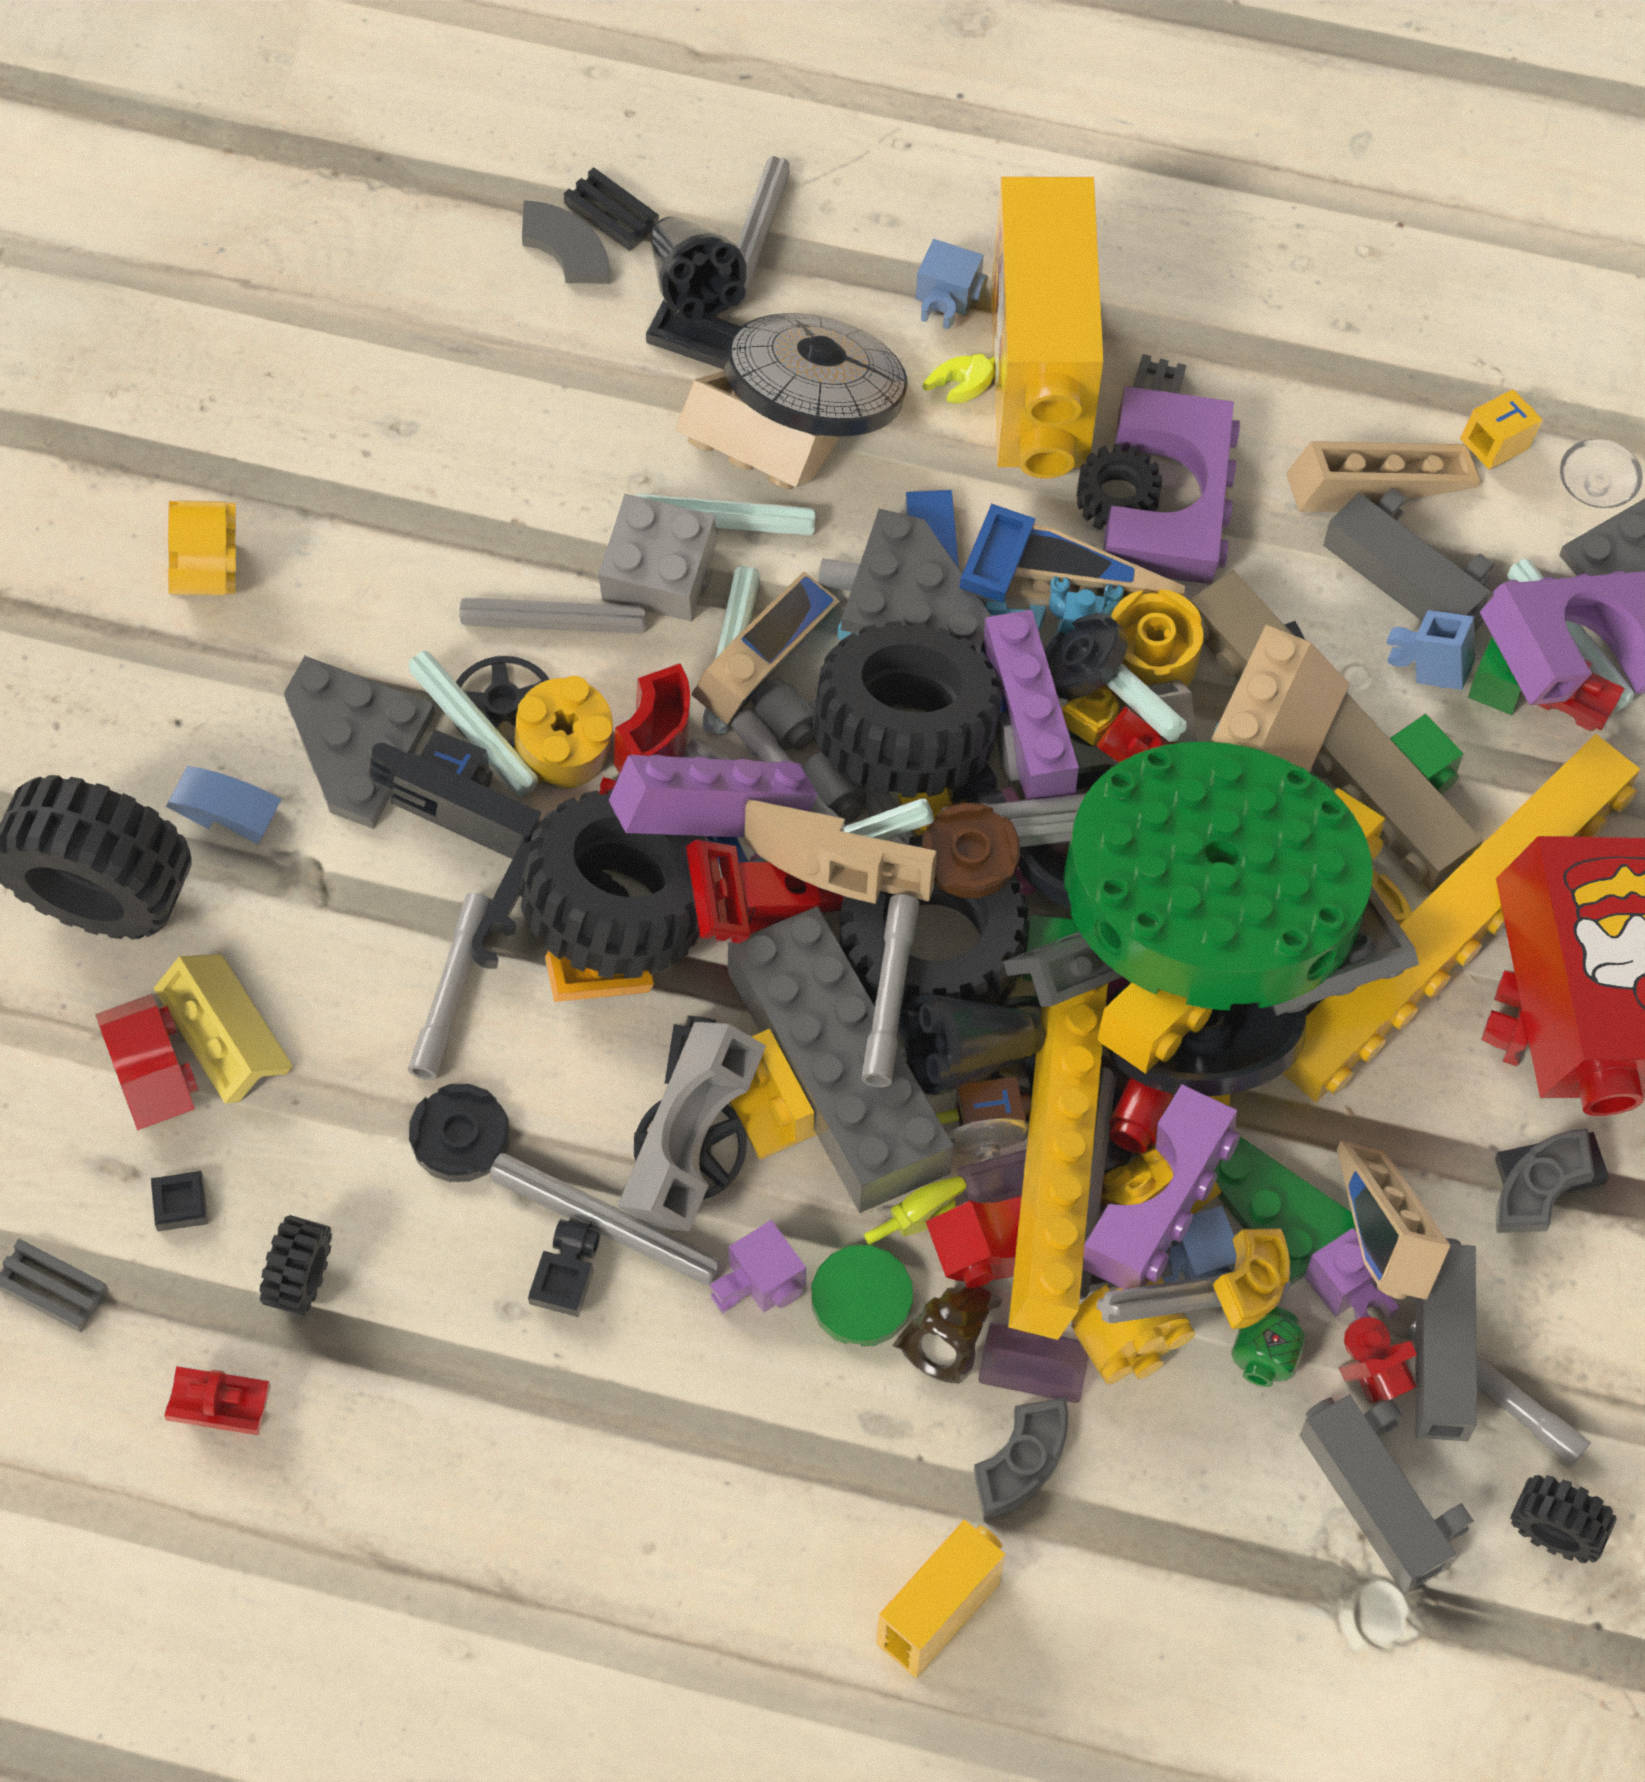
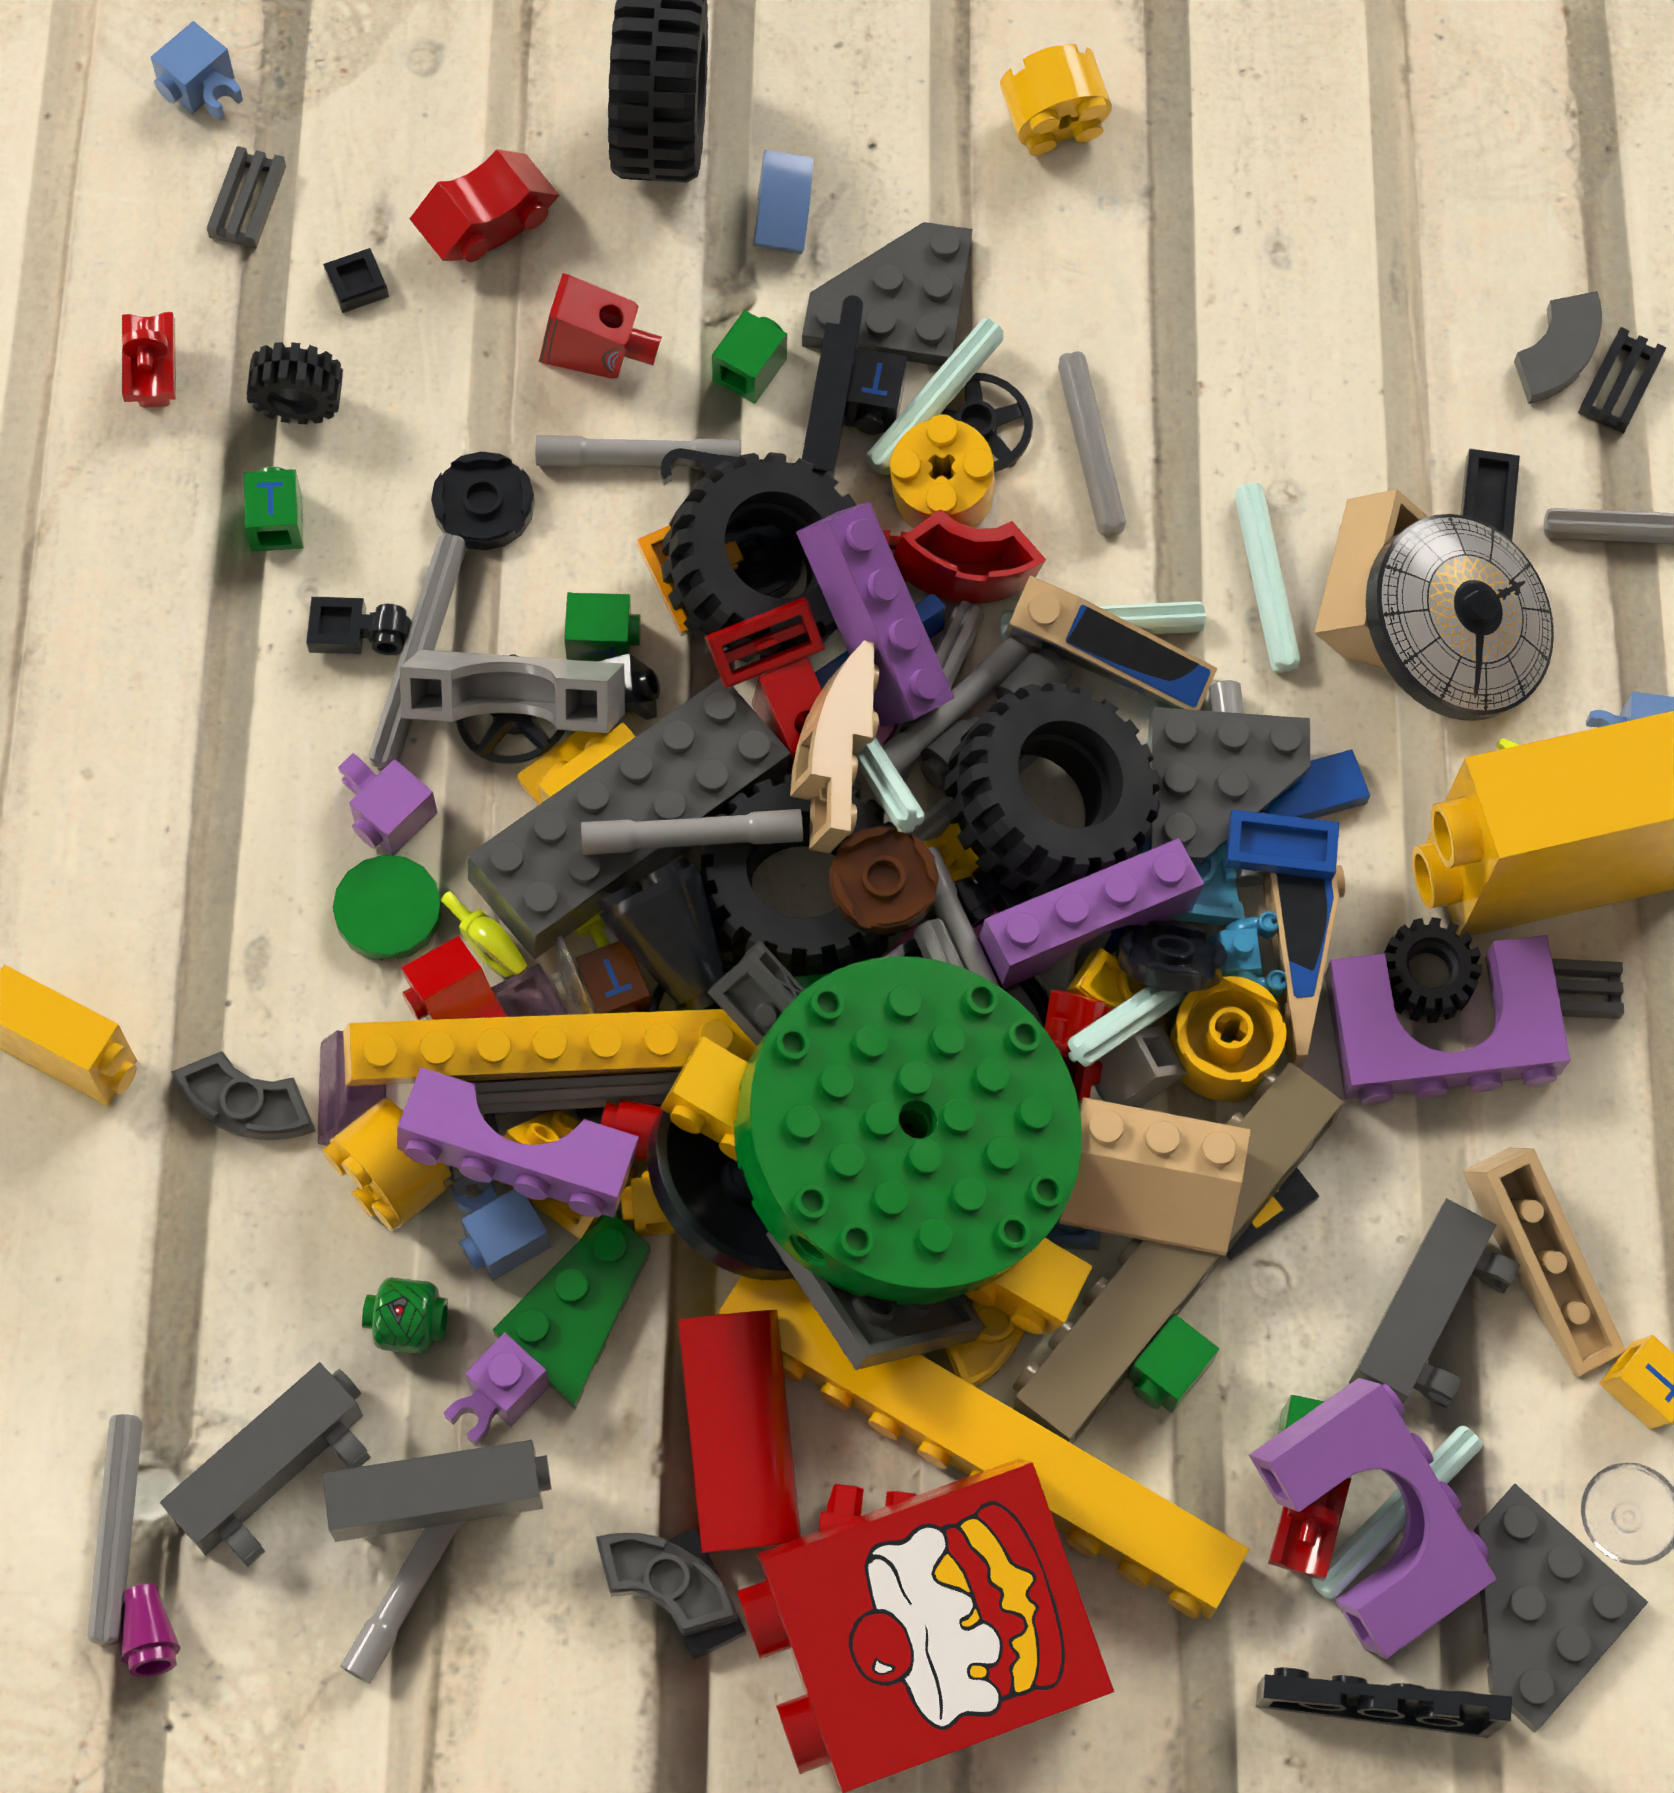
camera: 75 degrees right, 5 degrees up
light yellow panel [153,954,293,1103] -> none
light grey brick [598,494,717,622] -> none
black cone [651,216,747,322] -> none
dark brown hair [892,1280,1002,1384] -> none
light grey axle [1097,1275,1291,1323] -> none
yellow tile [1212,1228,1290,1329] -> none
tan slope [1337,1140,1451,1300] -> none
red hips [1338,1317,1417,1403] -> none
medium blue brick [1387,610,1475,690] -> none
black tyre [1510,1475,1617,1563] -> none
none -> light grey axle [87,1414,142,1645]
none -> magenta cone [121,1584,180,1677]
none -> green brick [244,467,304,552]
none -> red torso [539,273,662,379]
none -> green brick [564,592,641,662]
none -> red brick [678,1310,801,1553]
none -> green brick [712,310,787,404]

